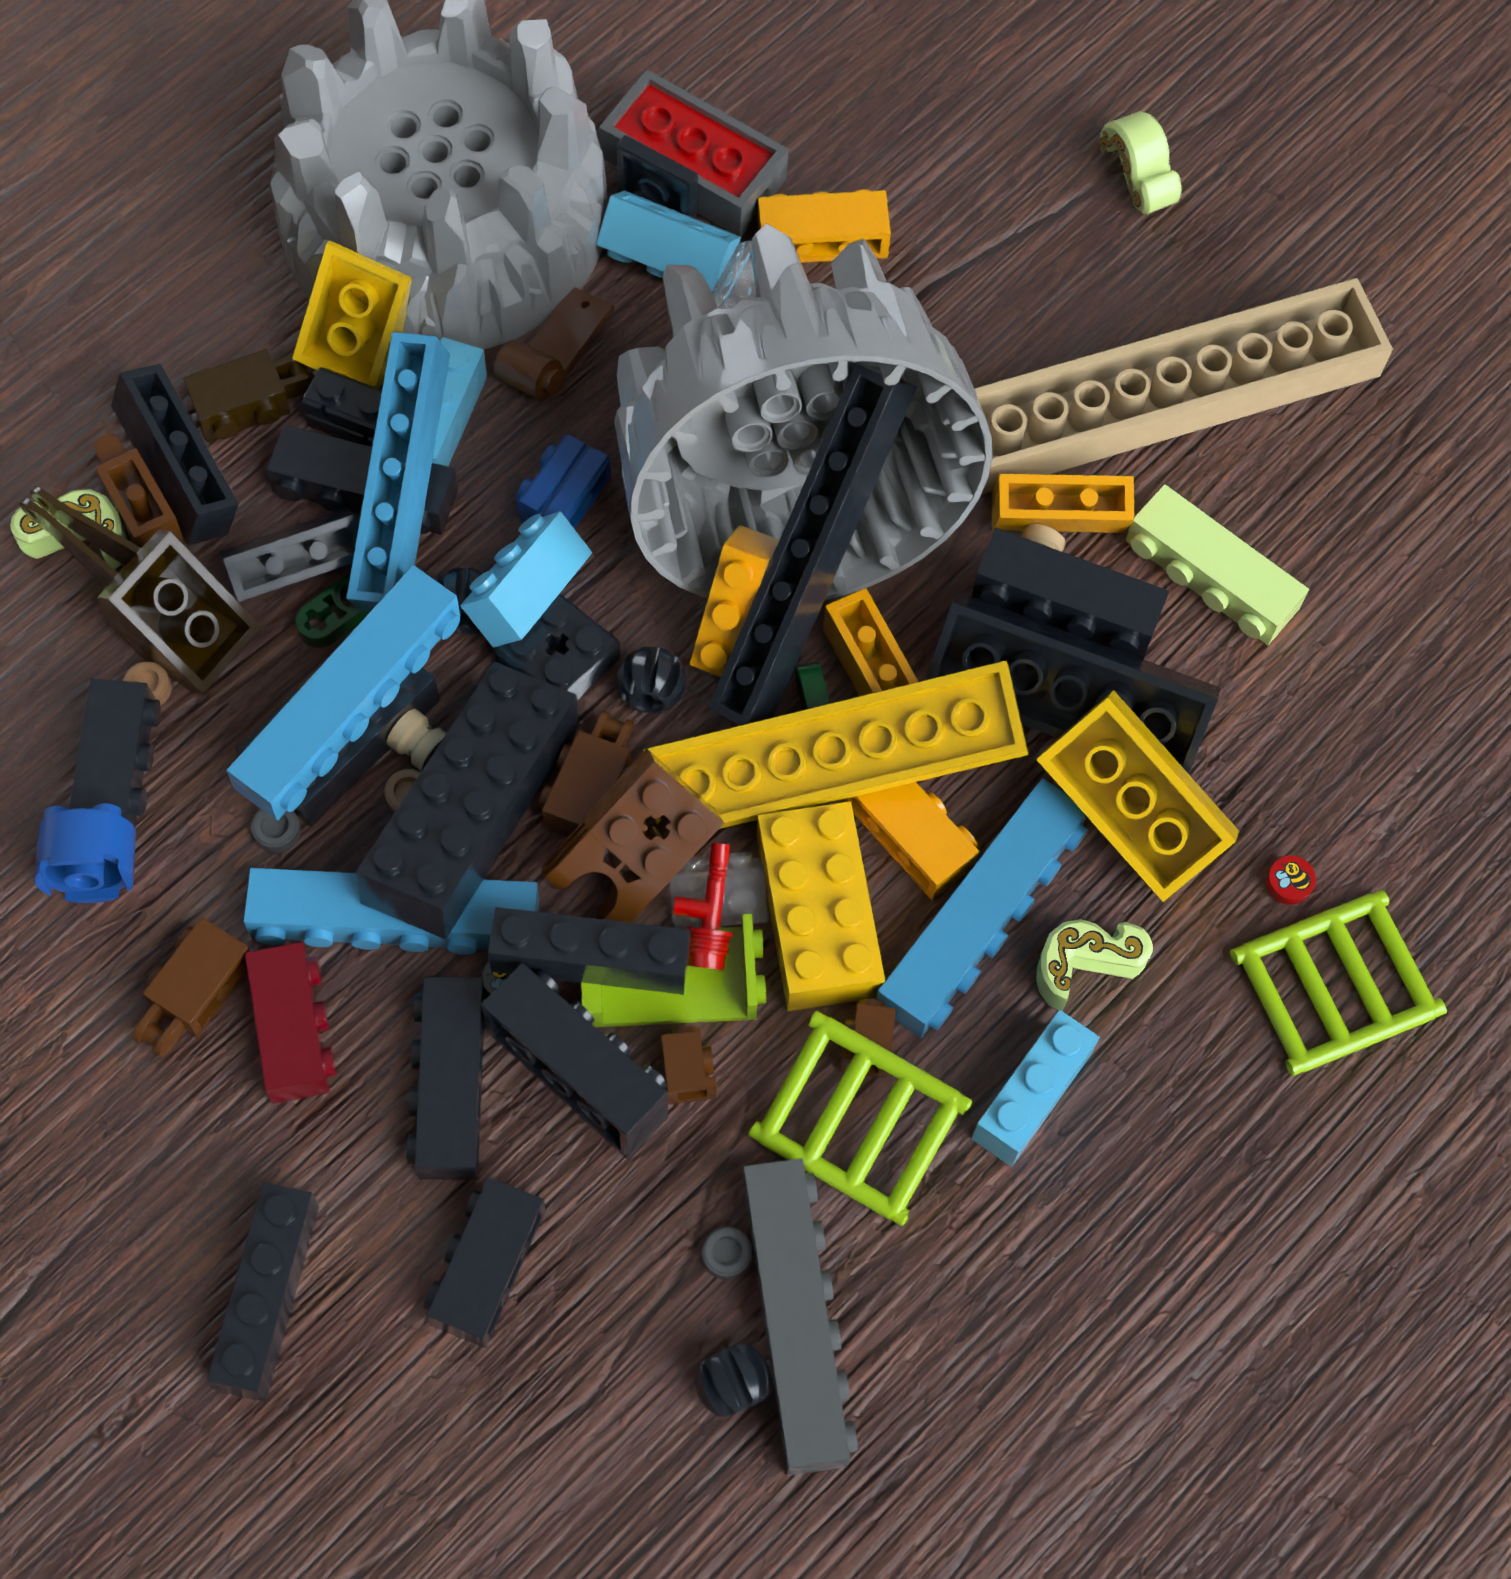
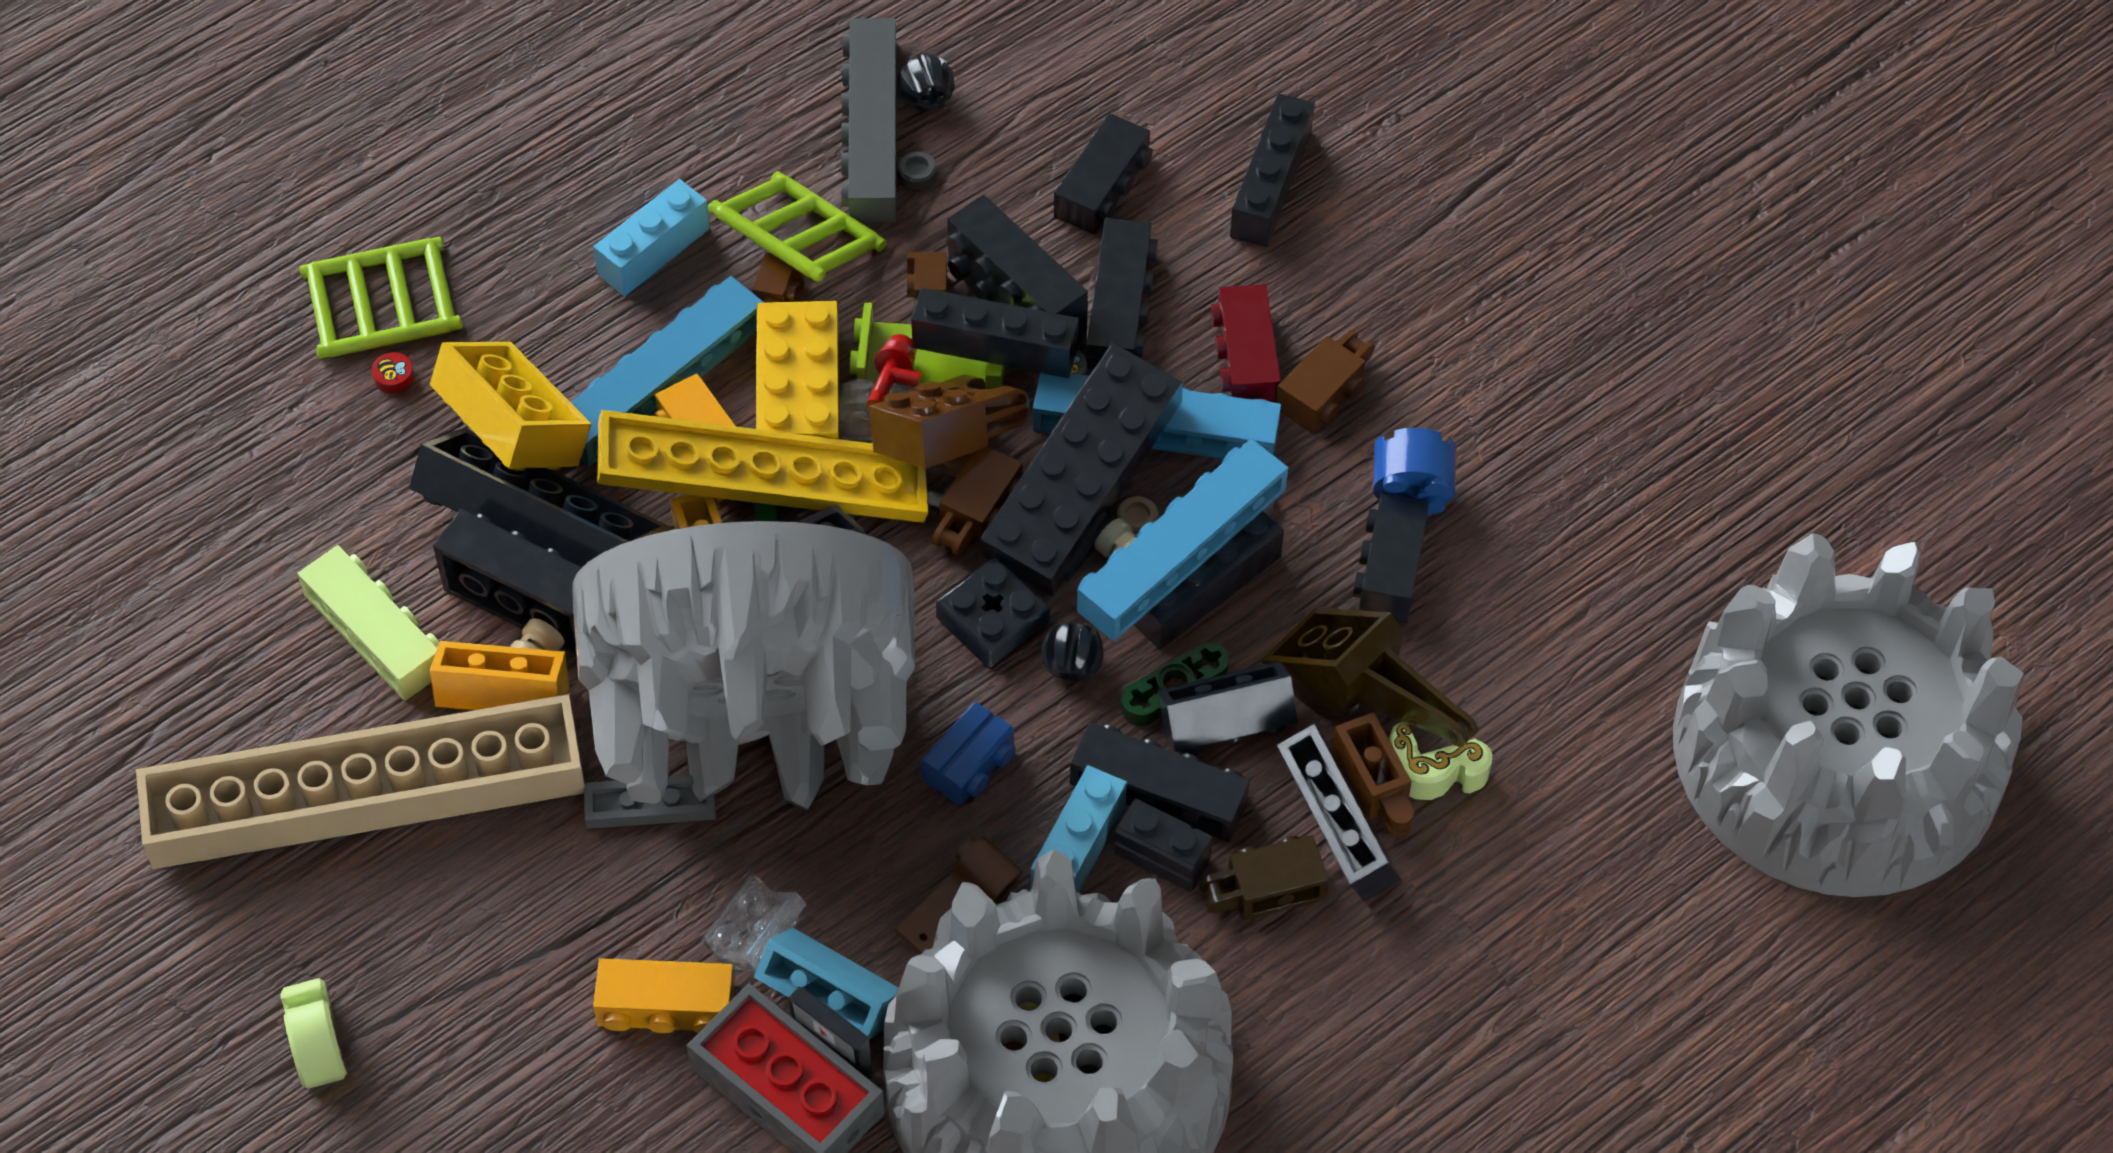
camera: 170 degrees left, 10 degrees down
yellow slope [292,240,412,388] -> none
dark azure brick [346,332,450,612] -> none
medium azure brick [460,511,592,647] -> none
black piece [618,646,685,714] -> none
yellowish green animal [1036,919,1153,1011] -> none

